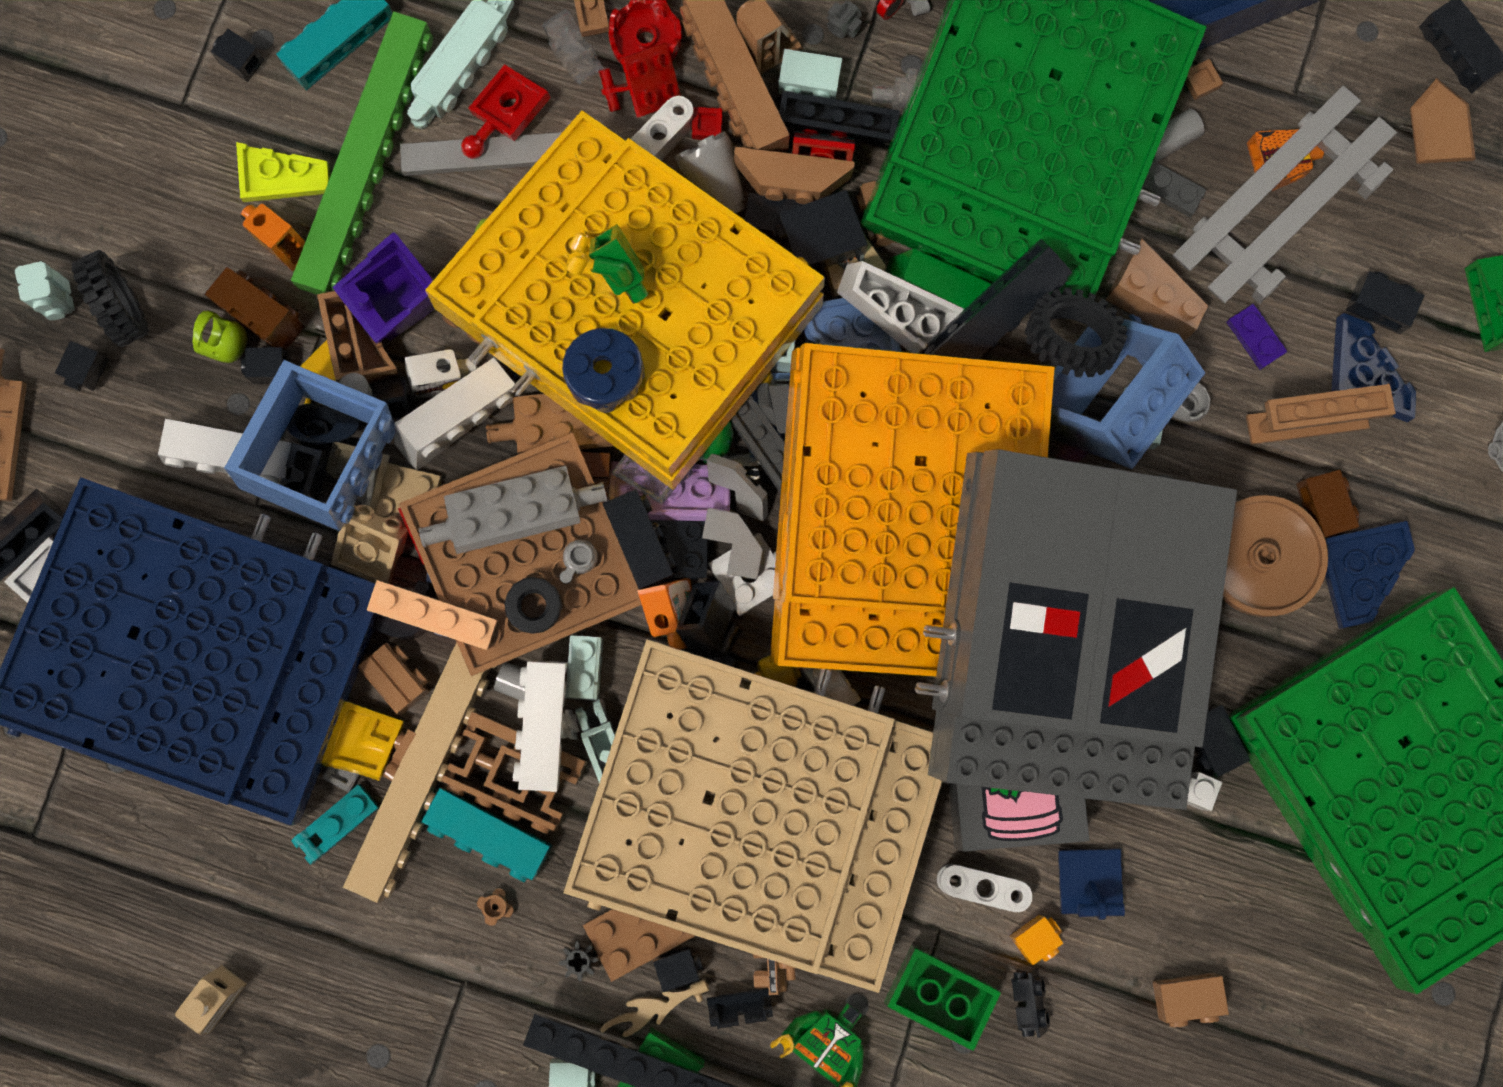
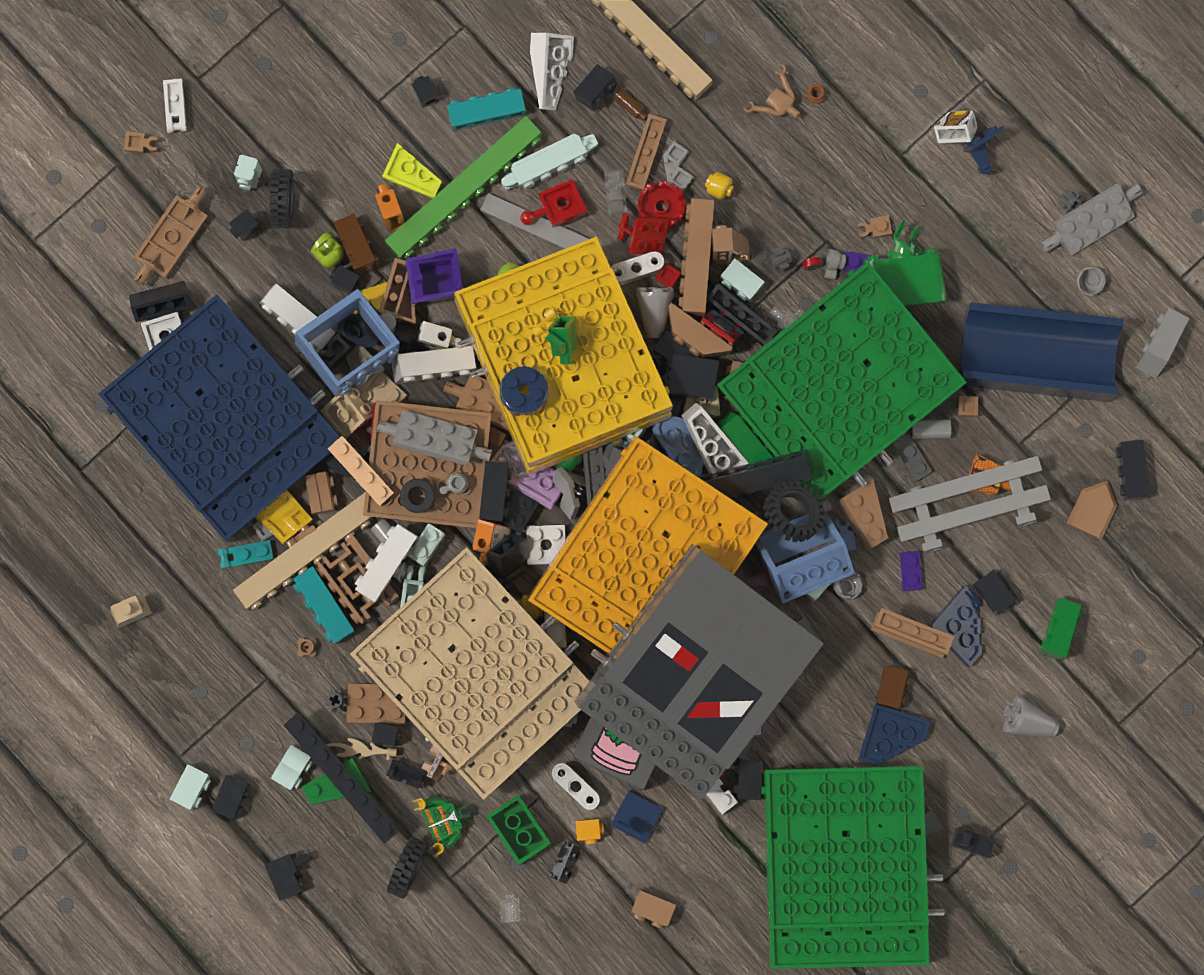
camera: 35 degrees right, 0 degrees up
light grey tile [702,507,763,579] -> none
medium nougat dish [1222,495,1328,617] -> none

